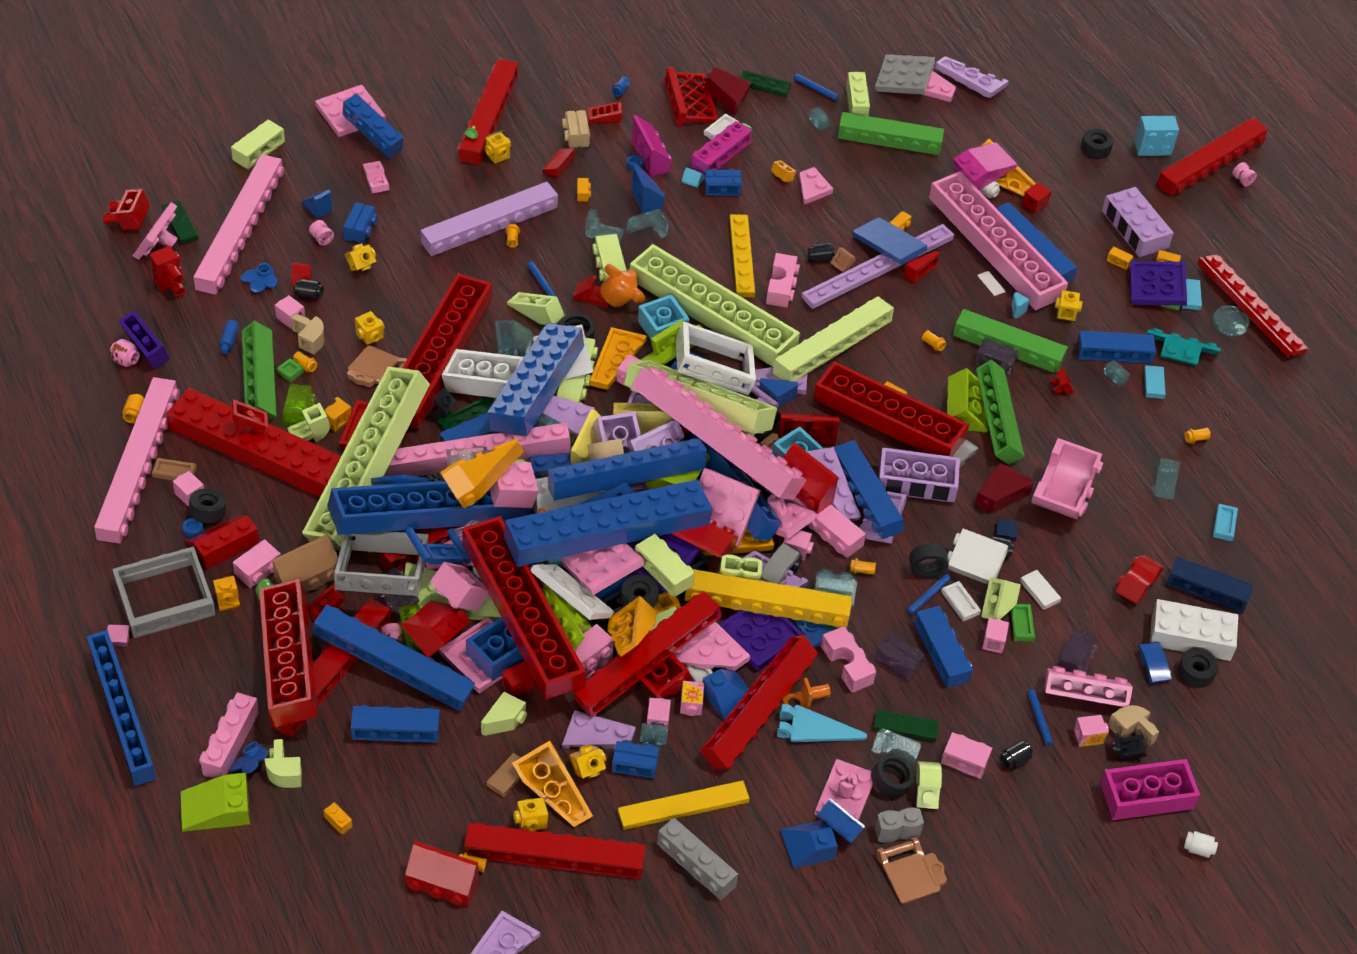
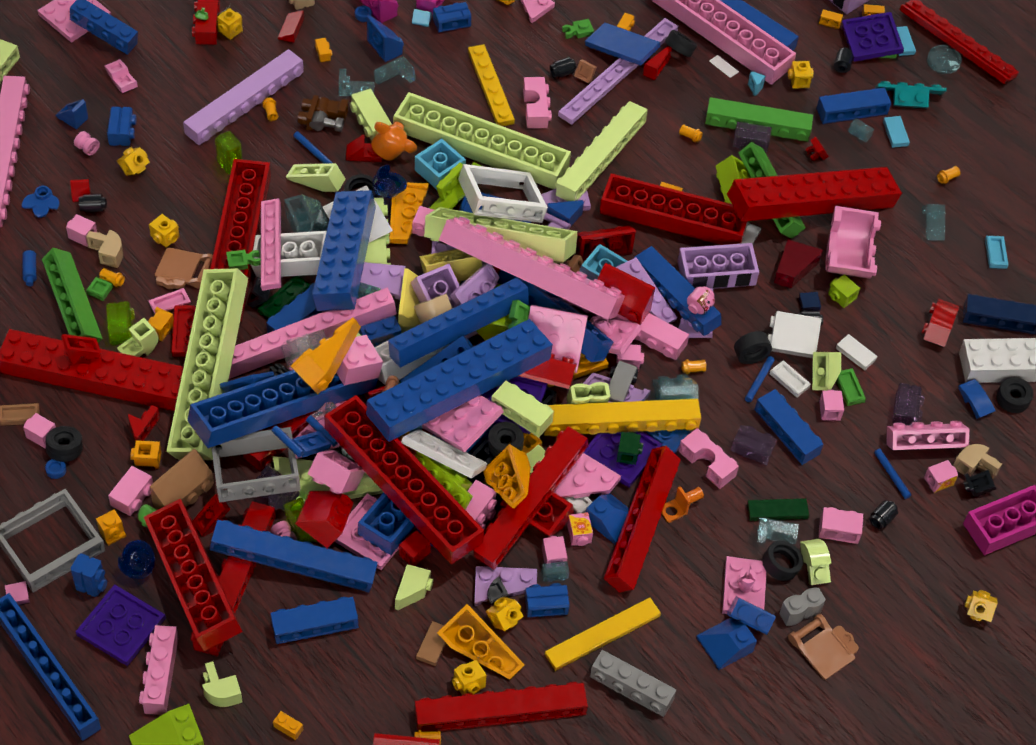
camera: 15 degrees left, 5 degrees up
red slope [185,515,260,570] -> none
blue plate [229,742,269,775] -> none
medium azure flag [777,704,867,742] -> none
none -> blue brick [71,553,108,597]
none -> dark purple plate [75,584,166,666]
none -> clear blue helmet [118,540,156,580]
none -> red slope [128,405,160,443]
none -> light orange brick [131,440,162,469]
none -> bright pink tile [149,288,191,314]
none -> clear neon green brick [215,131,242,174]
none -> bright green plate [226,250,261,270]
none -> bright pink tile [261,198,281,291]
none -> reddish brown hips [298,95,348,132]
none -> clear blue helmet [372,164,407,198]
none -> black tile [487,577,509,605]
none -> bright green plate [508,300,530,329]
none -> bright green plate [562,19,594,39]
none -> dark green brick [616,432,644,465]
none -> black tyre [665,30,697,57]
none -> bright pink head [687,286,715,315]
none -> red brick [727,167,902,222]
none -> lime brick [828,274,860,308]
none -> black brick [834,48,853,73]
none -> yellow brick [964,590,998,622]

